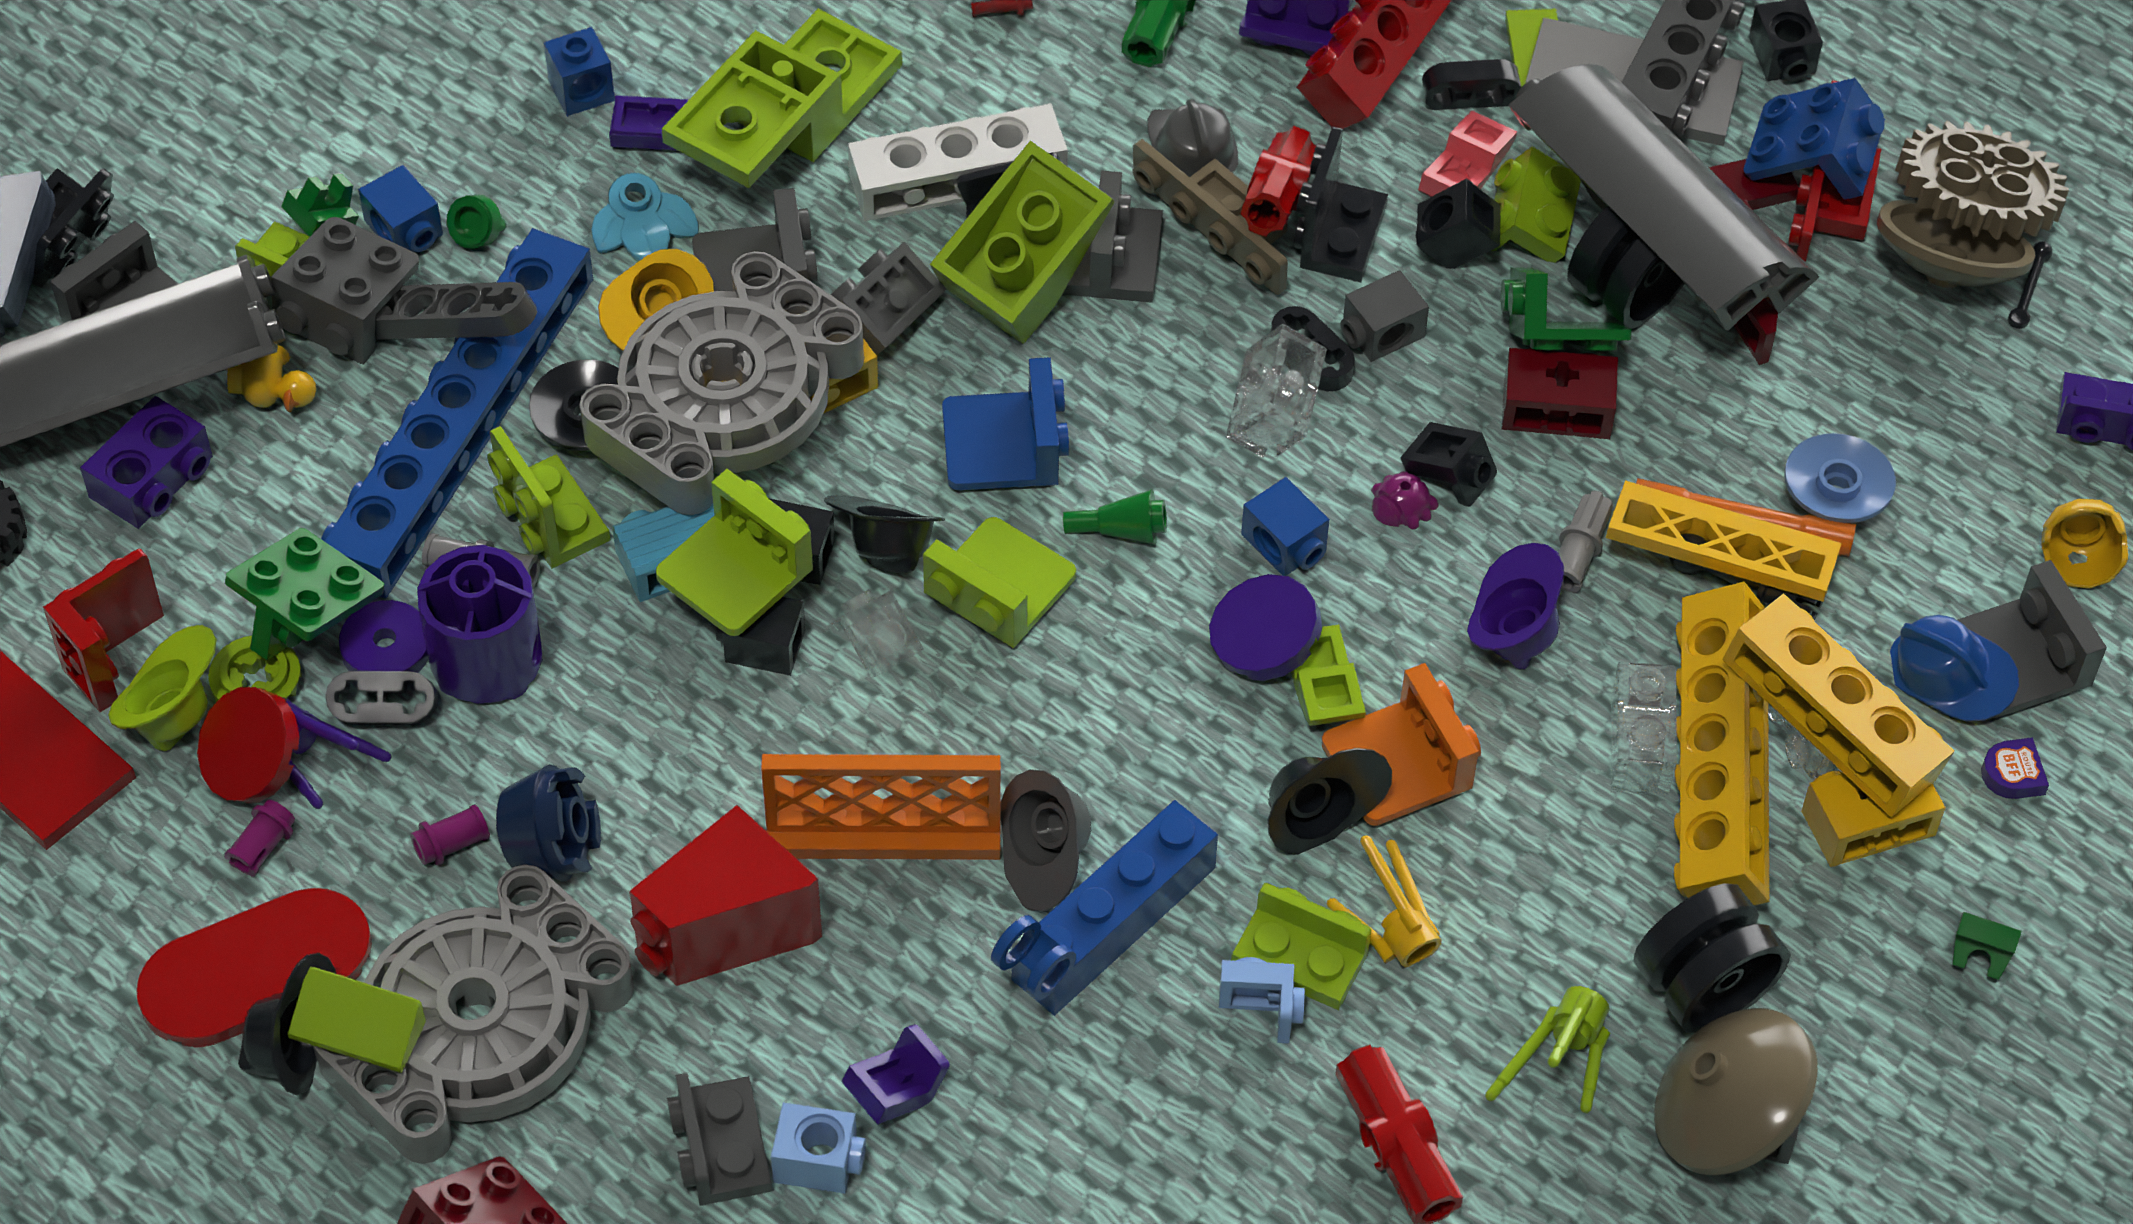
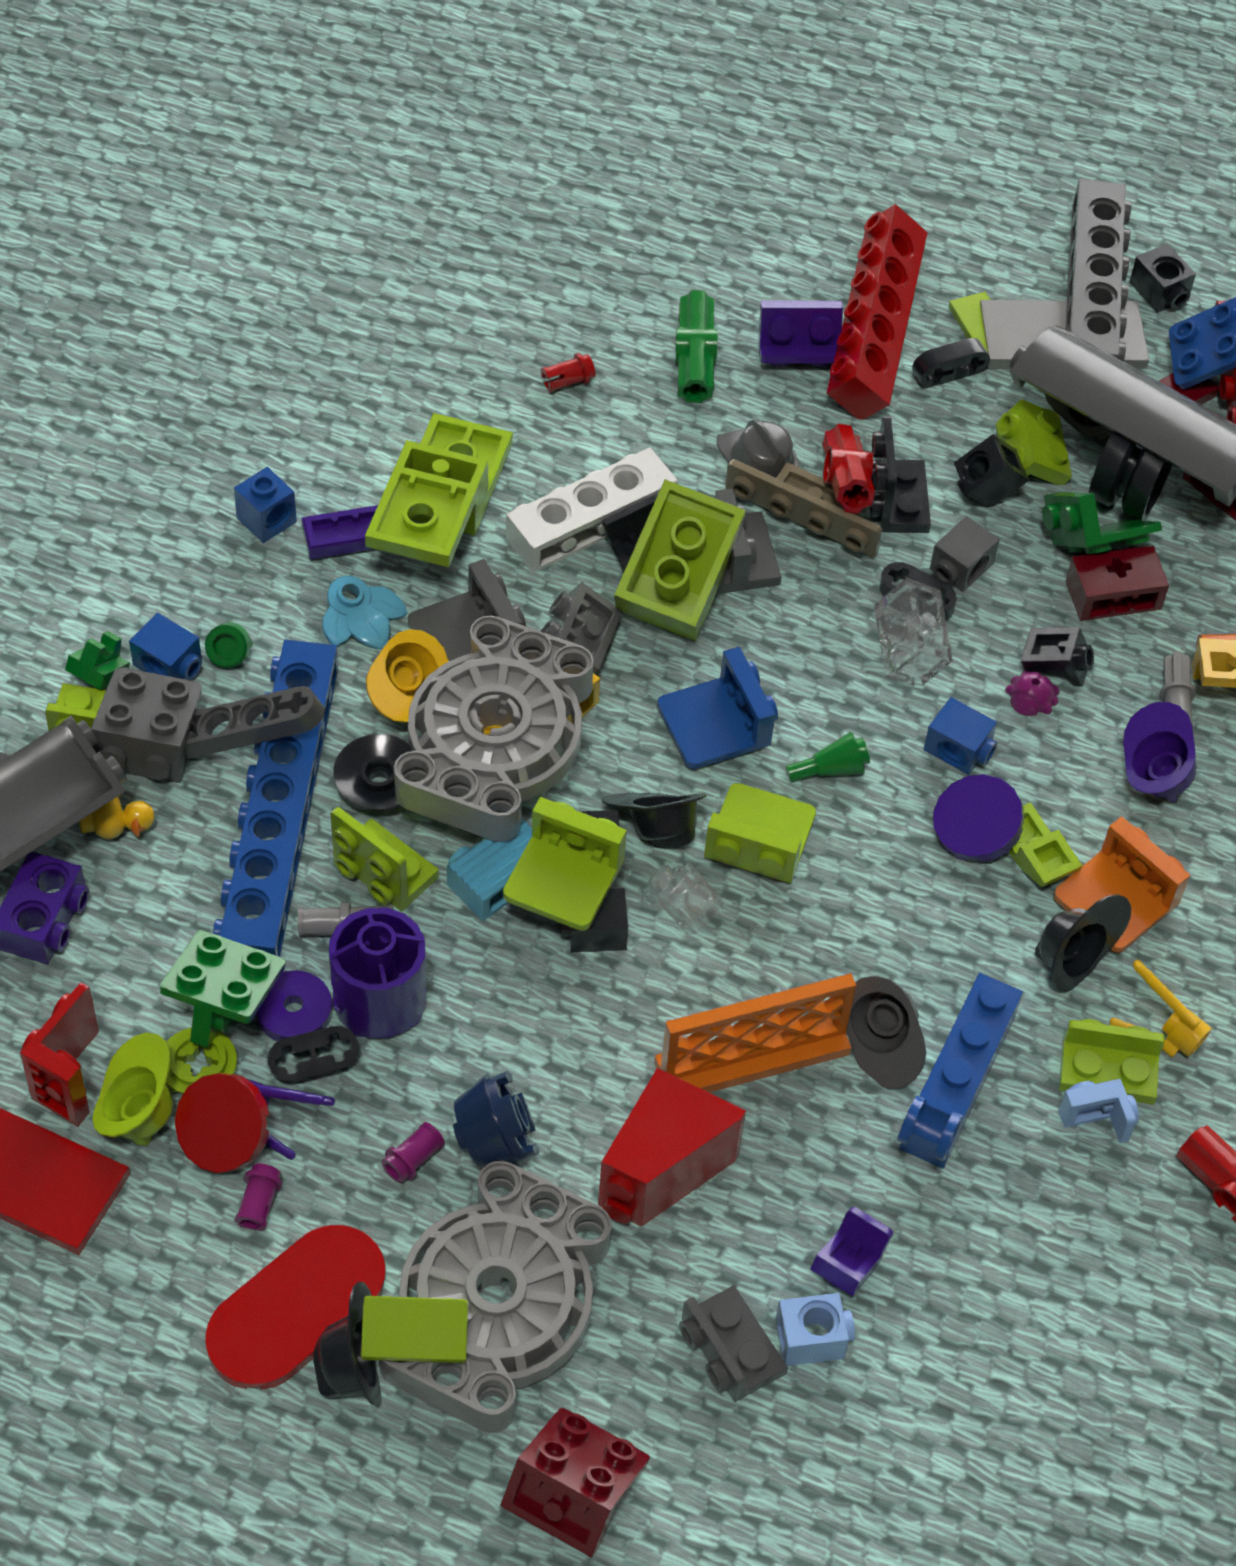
camera: 20 degrees left, 0 degrees up
coral slope [1418,110,1517,196] -> none

